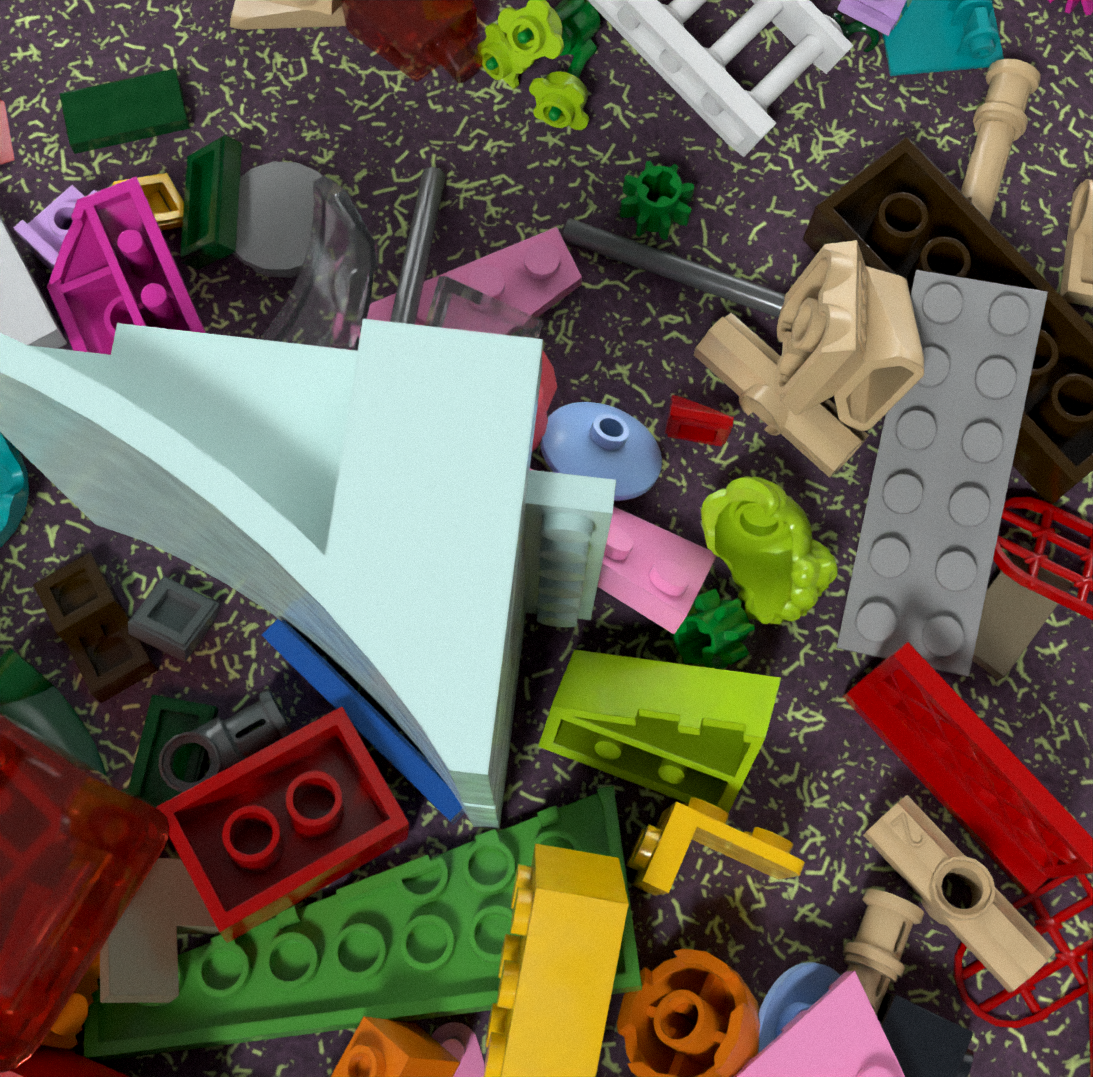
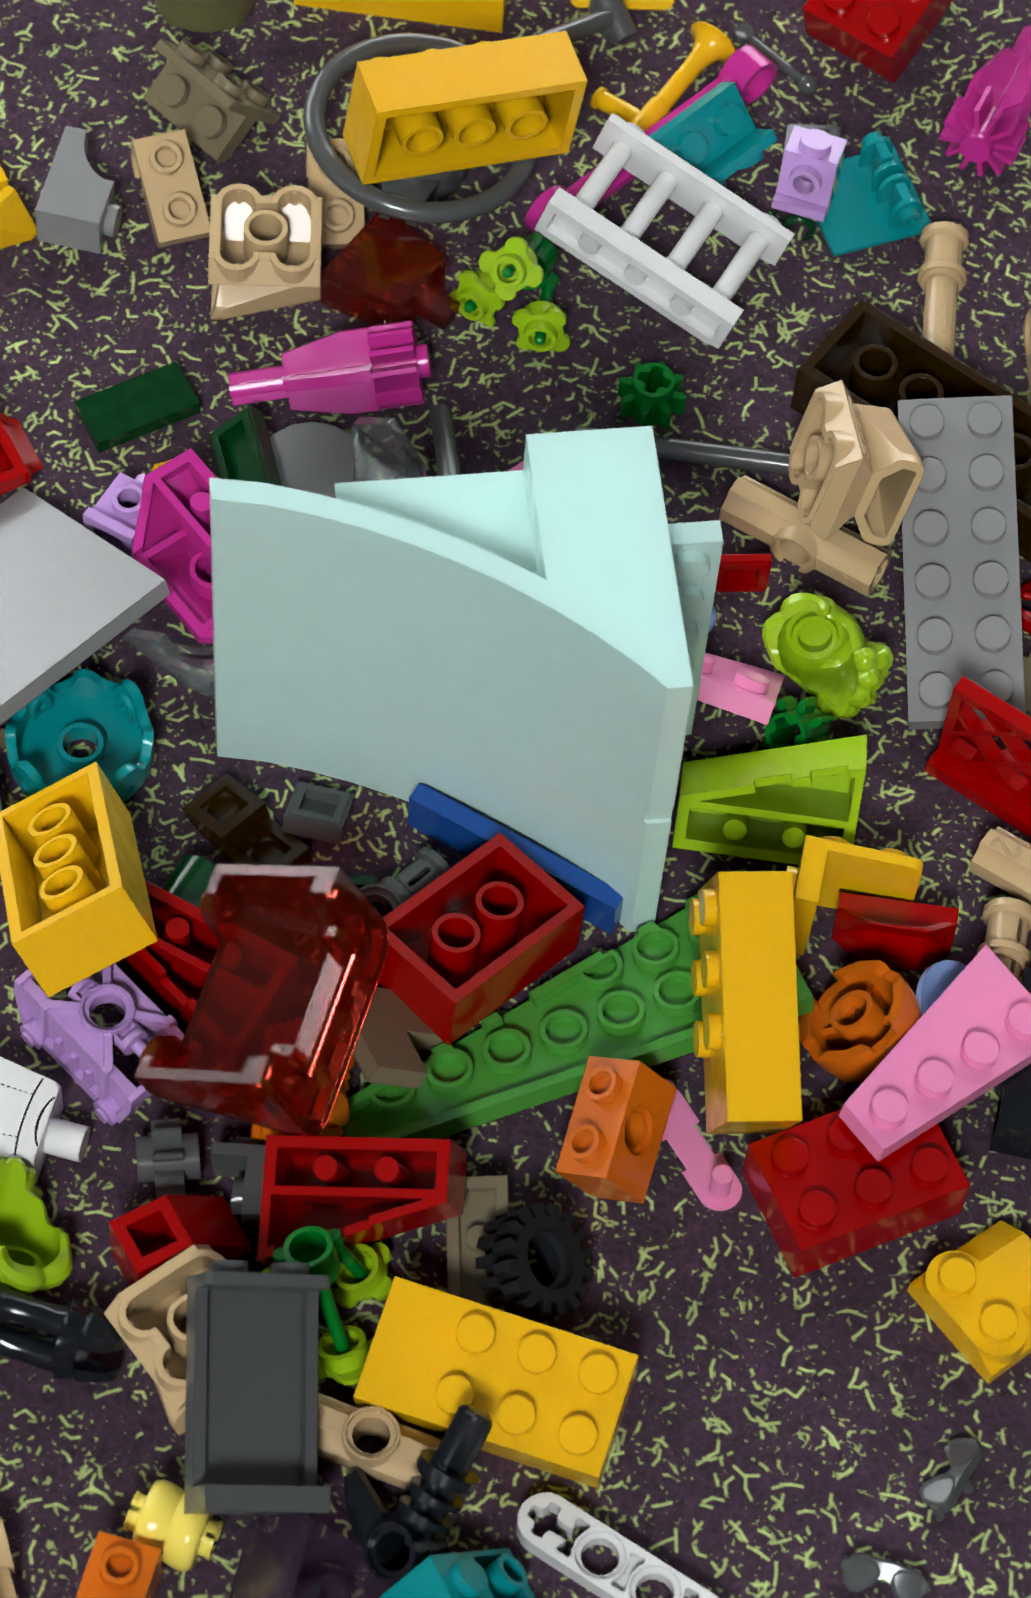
camera: 15 degrees left, 15 degrees down
none -> dark pink piece [228,320,432,414]
none -> red slope [831,892,959,971]

